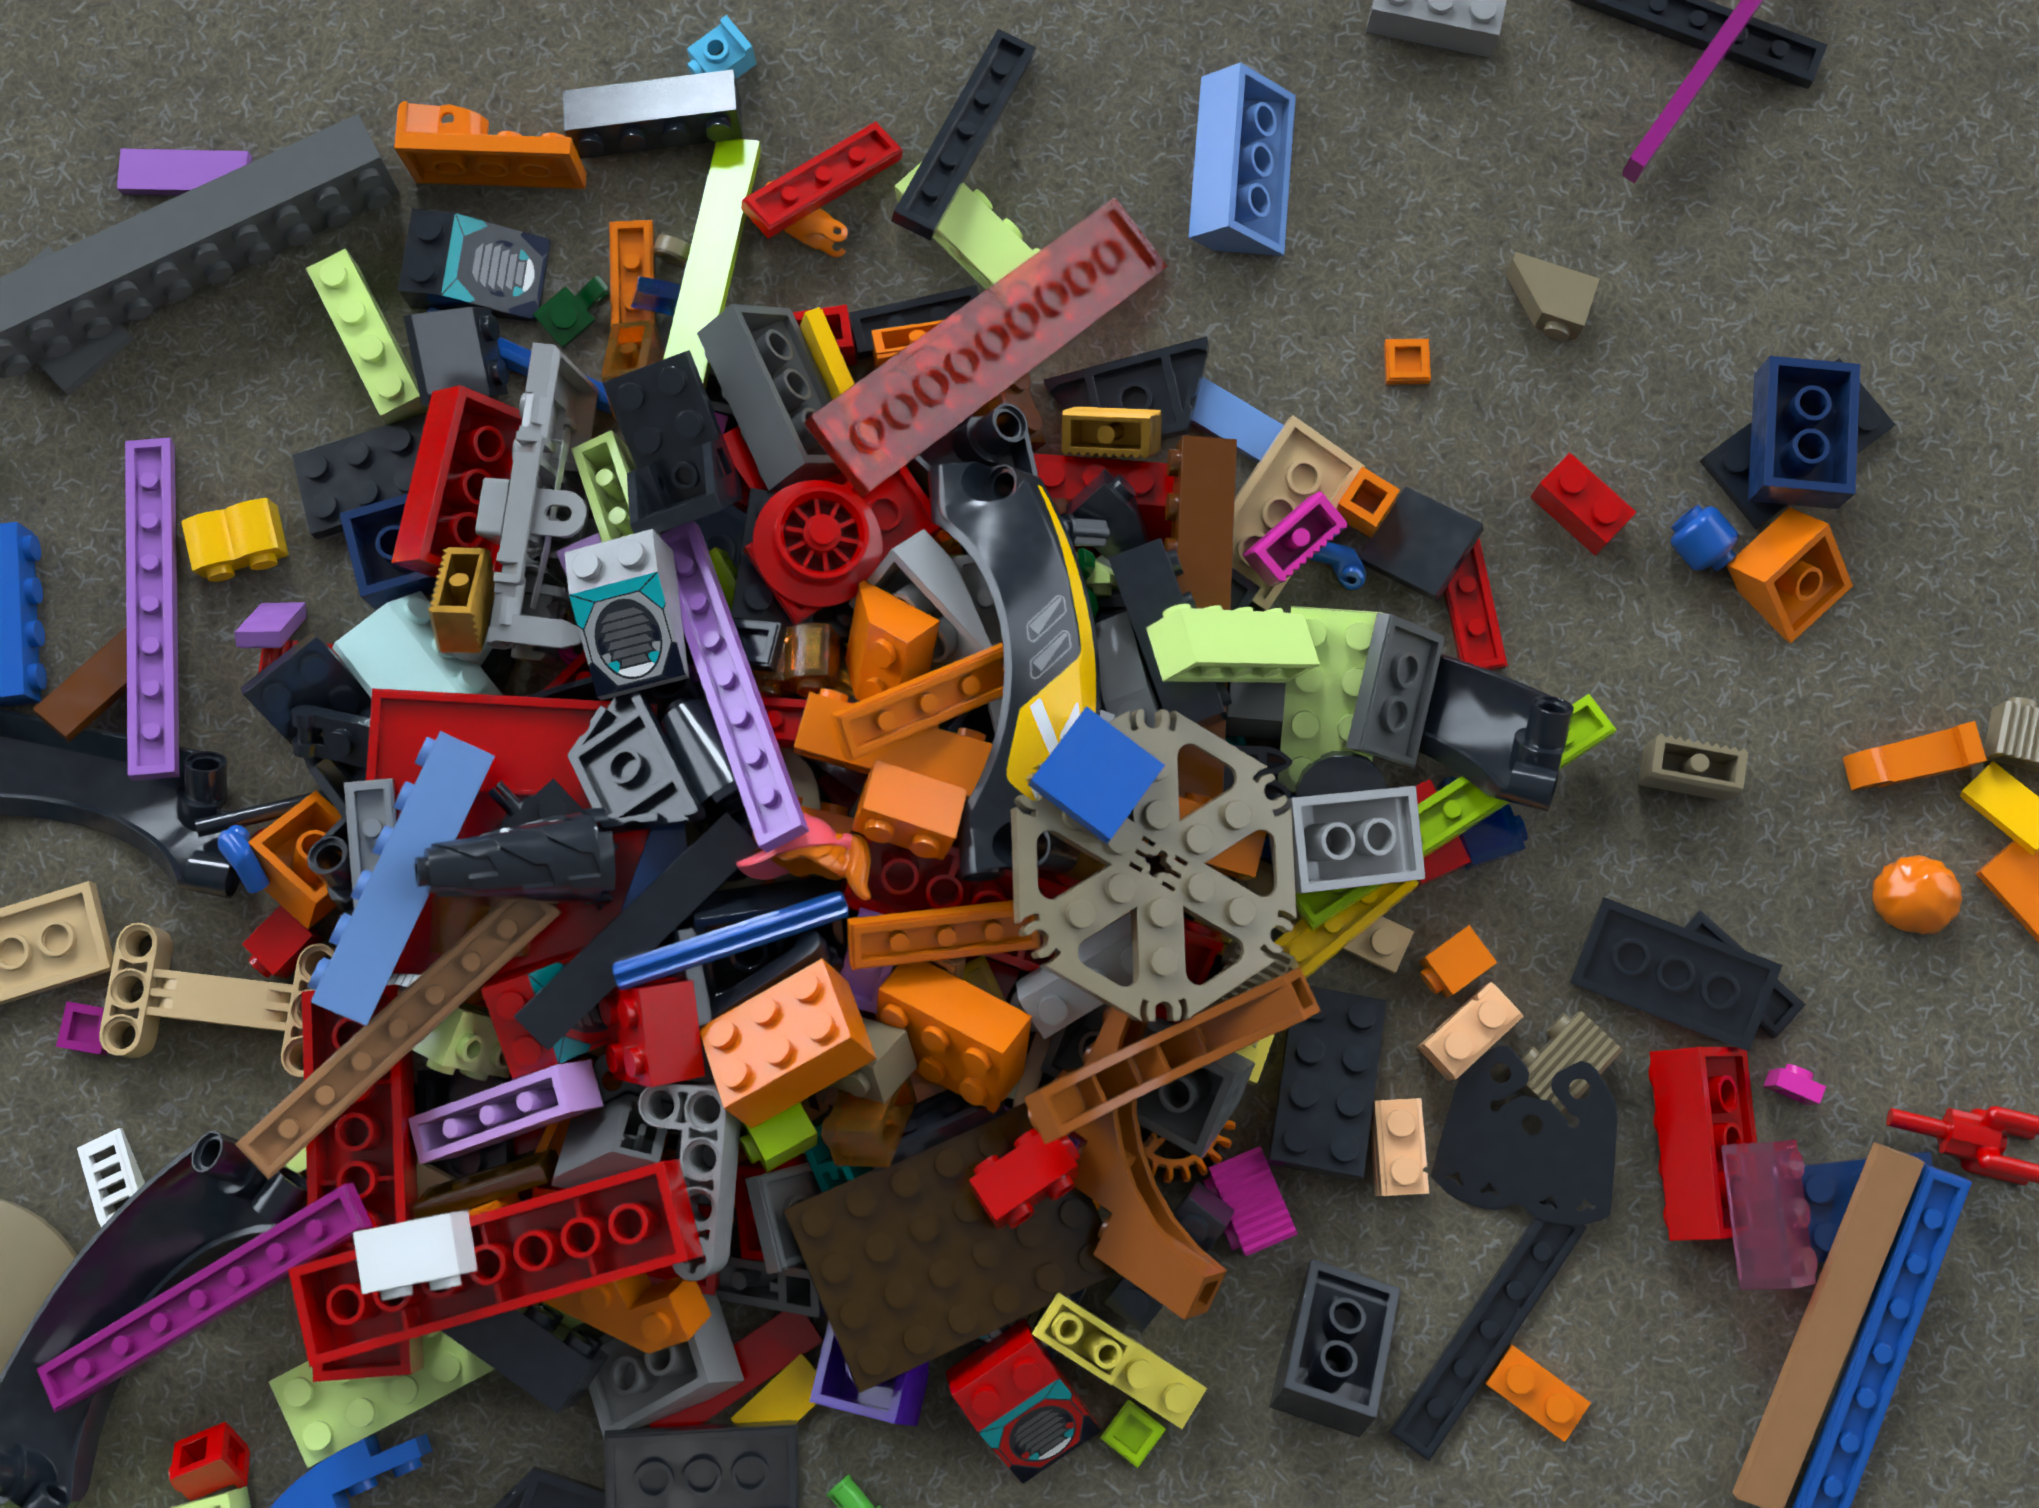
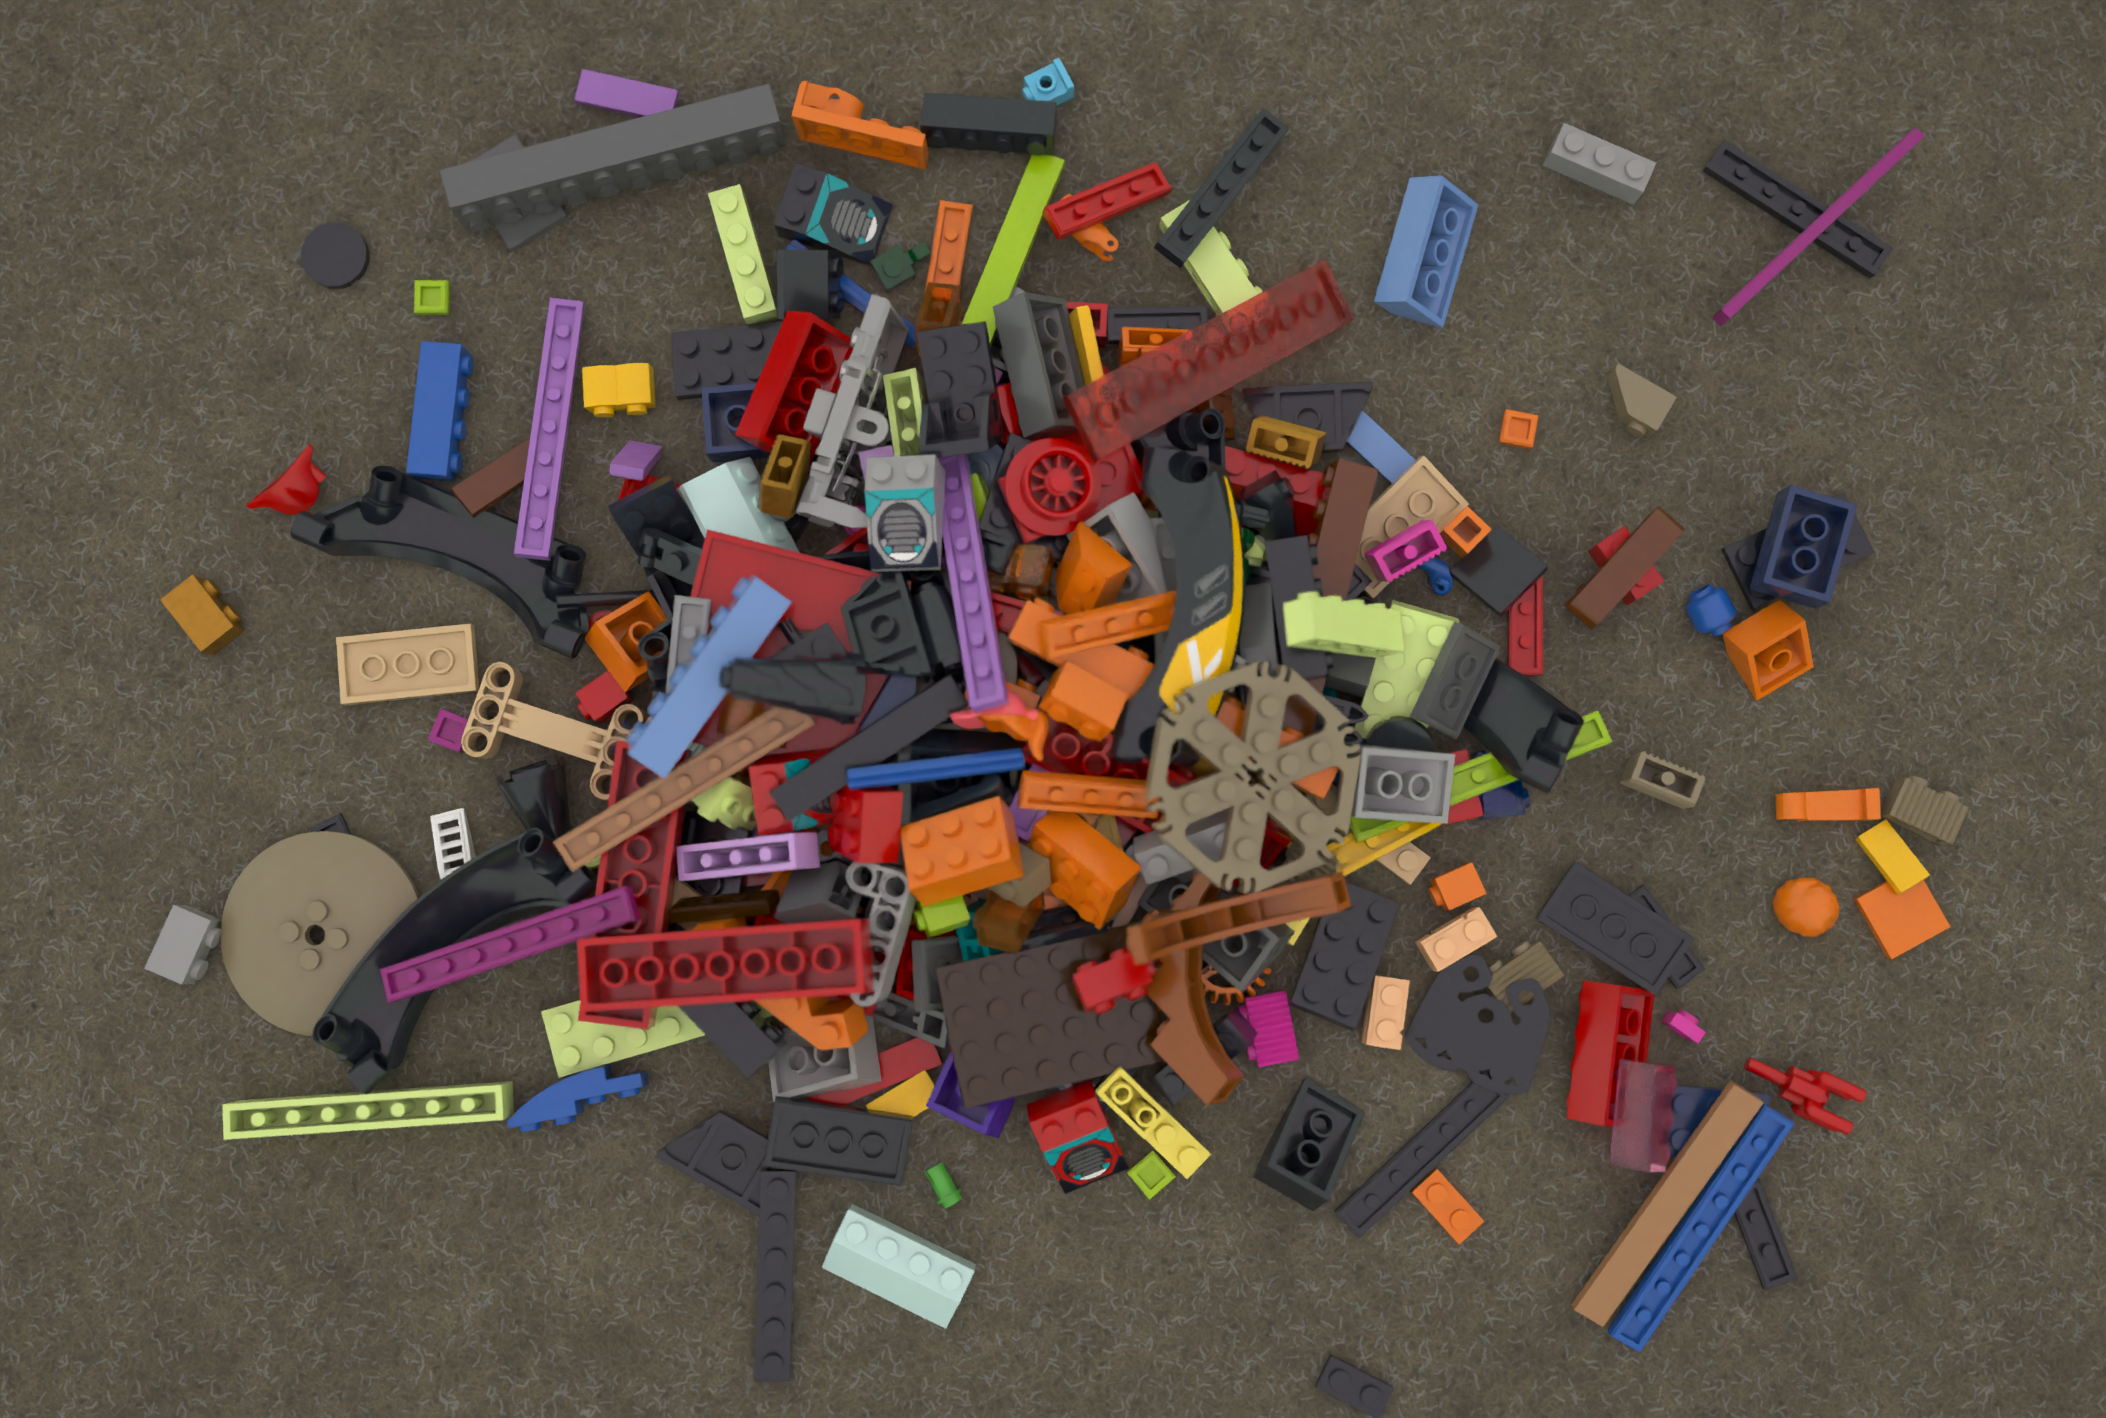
camera: 10 degrees right, 5 degrees up
red brick [169,1421,250,1502] -> none
blue arm [218,825,270,893] -> none
white brick [353,1210,477,1300] -> none
clear blue tile [631,276,681,316] -> none
dark tan tile [653,234,691,269] -> none
blue tile [1028,706,1165,844] -> none
none -> black cone [495,757,571,840]
none -> reddish brown beam [1564,506,1685,630]
none -> black tile [1734,1178,1798,1290]

